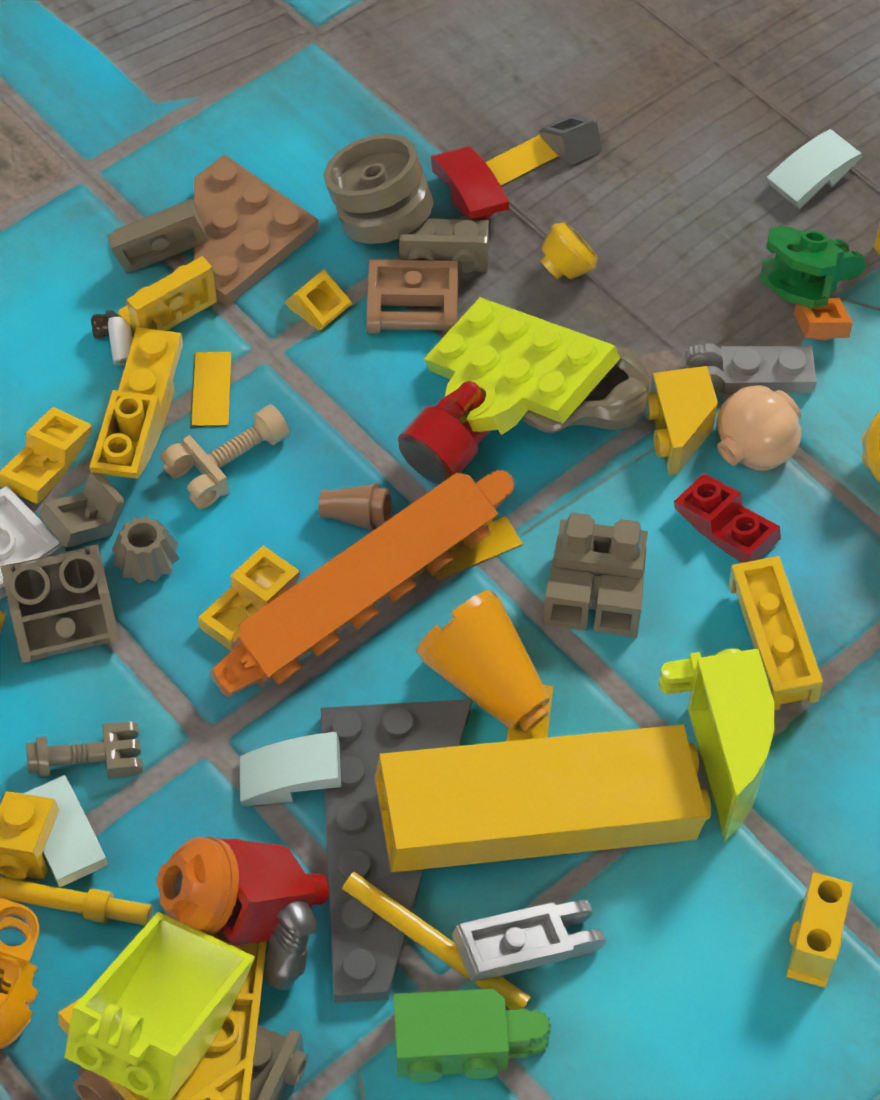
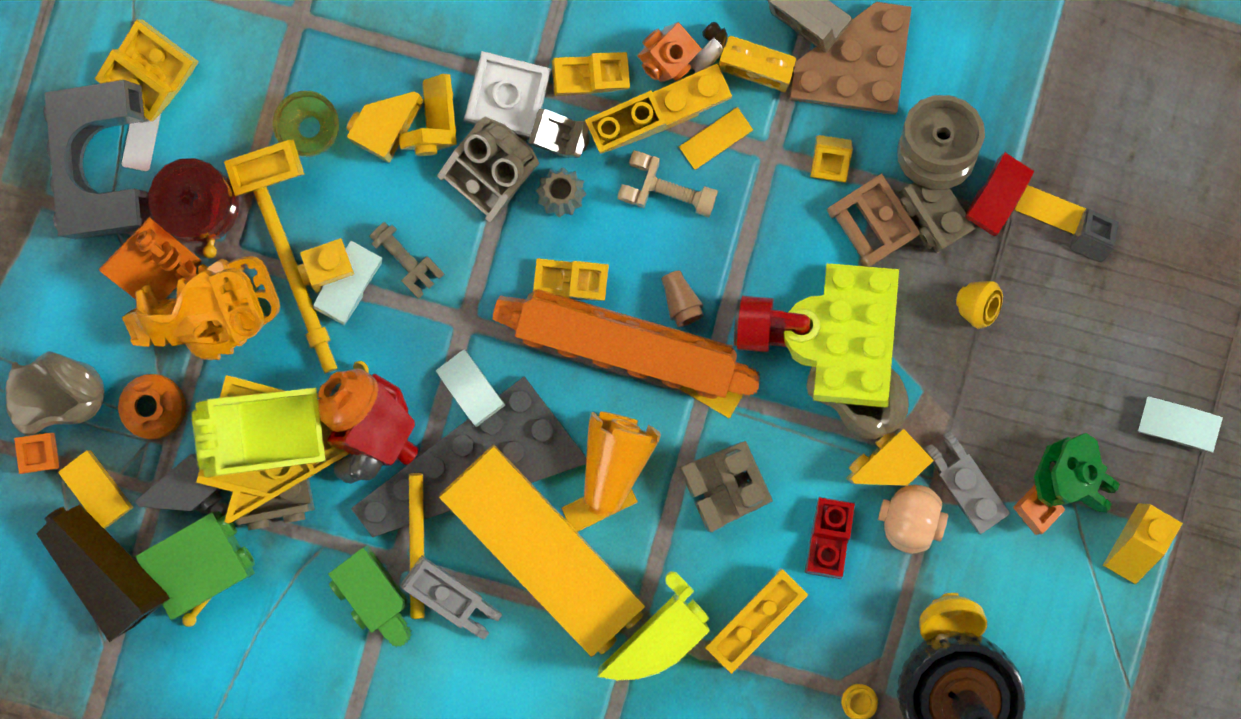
camera: 60 degrees right, 30 degrees up
none -> orange brick [637,22,702,82]

